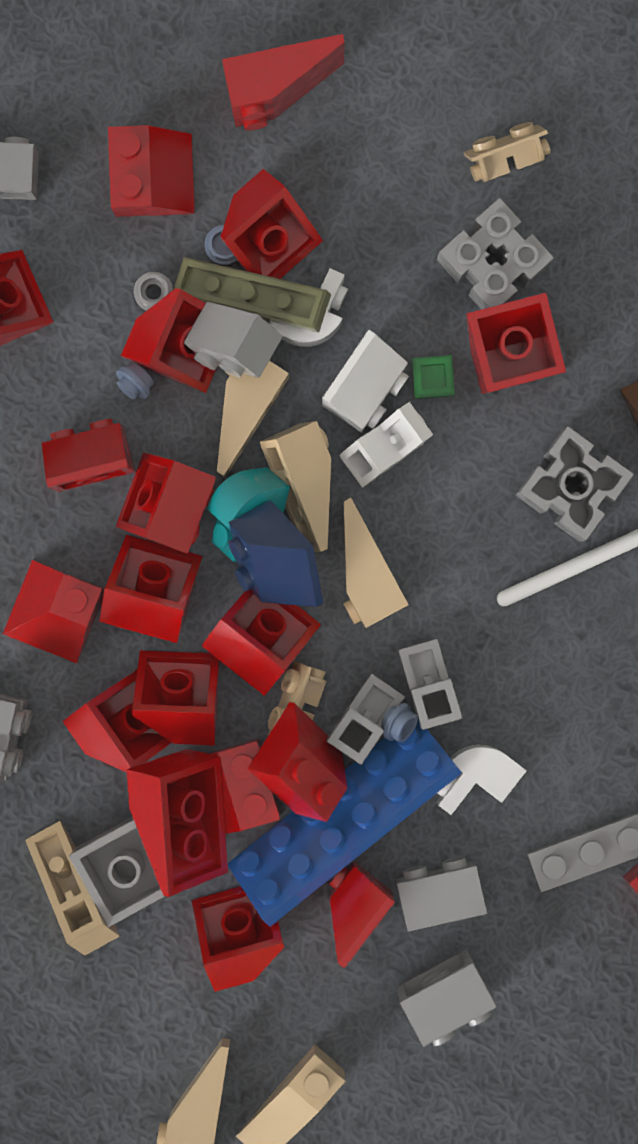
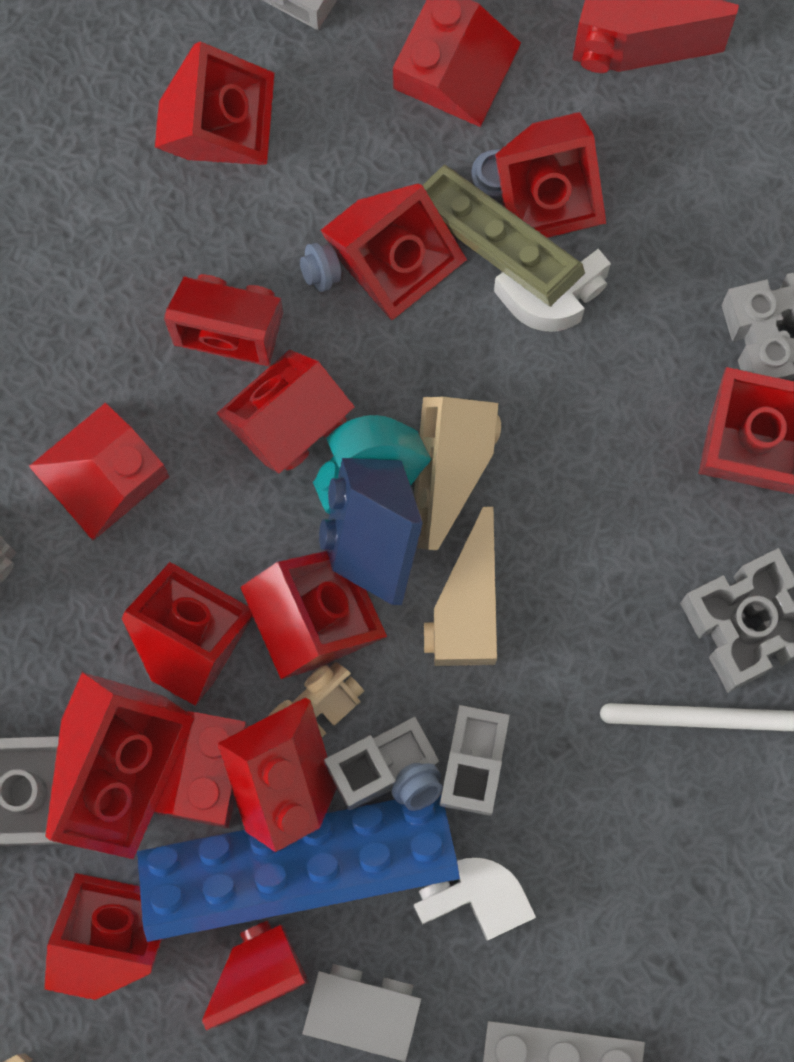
camera: 30 degrees right, 10 degrees down
red slope [62,670,172,772] -> none
red slope [99,535,203,643] -> none
light grey plate [134,272,173,311] -> none
light grey brick [184,302,283,378] -> none
tan slope [217,361,290,478] -> none
white slope [322,330,409,433] -> none
white brick [339,402,433,488] -> none
green tile [412,355,455,399] -> none

